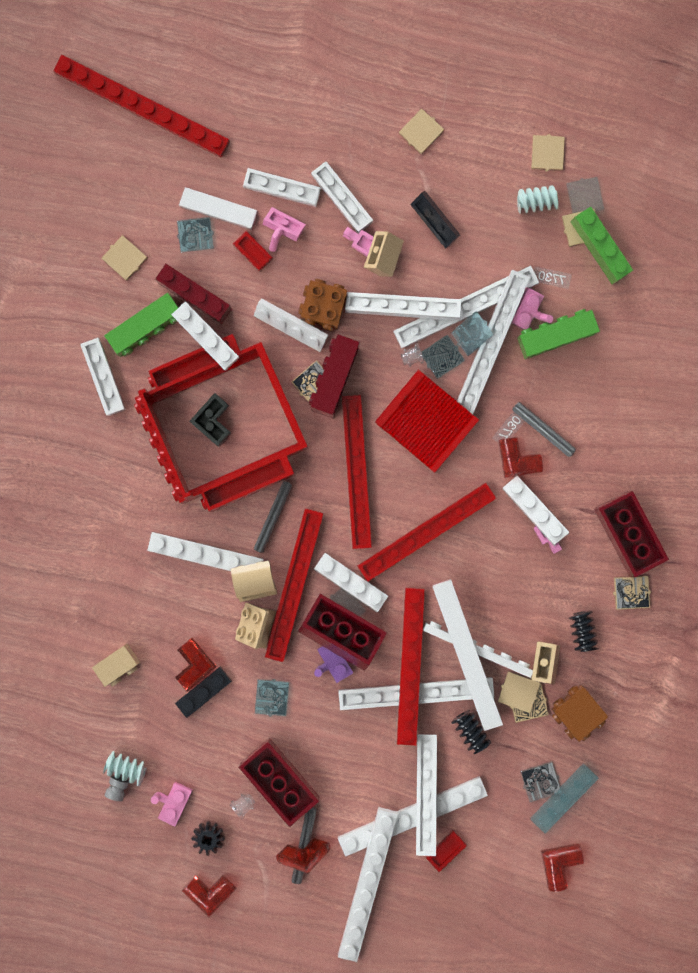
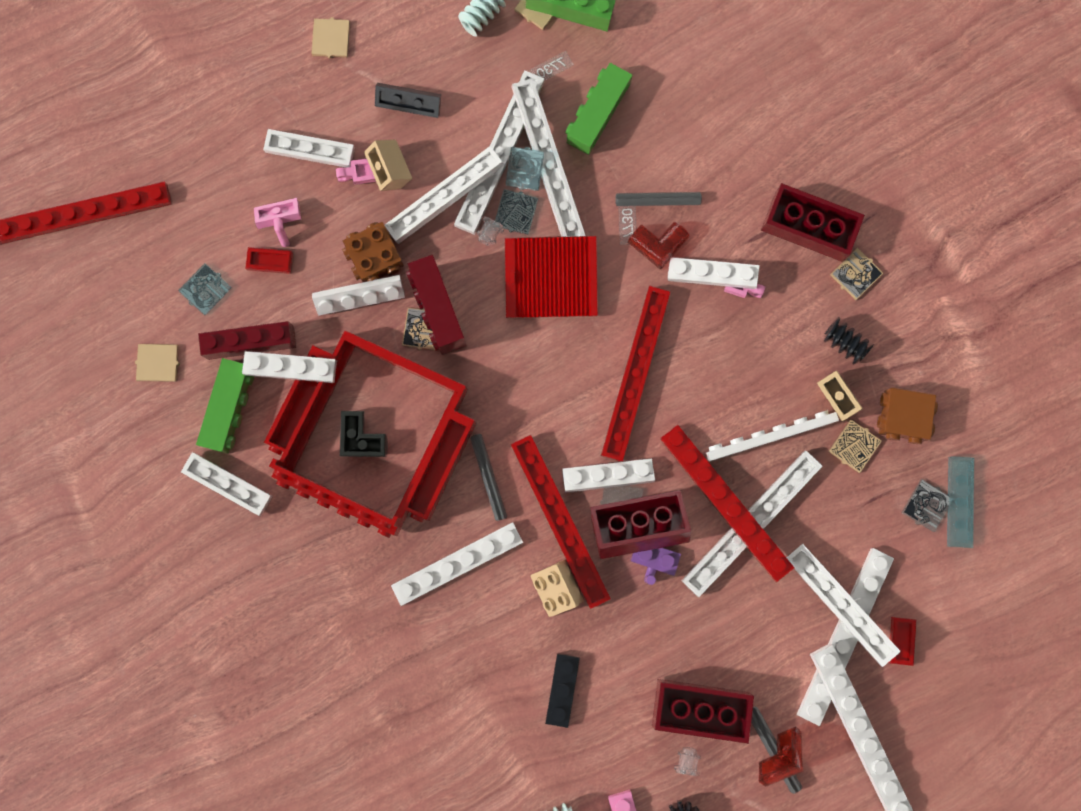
camera: 45 degrees left, 5 degrees down
tan brick [92,644,140,687] -> none
clear red brick [175,637,217,692] -> none
white tile [179,187,257,230] -> none
tan brick [231,561,277,602] -> none
white tile [243,168,321,207] -> none
clear light blue piece [255,679,289,717] -> none
red plate [342,395,372,549] -> none
white tile [433,579,503,731] -> none
black piece [451,710,491,754] -> none
tan piece [498,671,540,713] -> none
bright pink plate [511,287,553,330] -> none
clear red brick [541,843,584,892] -> none

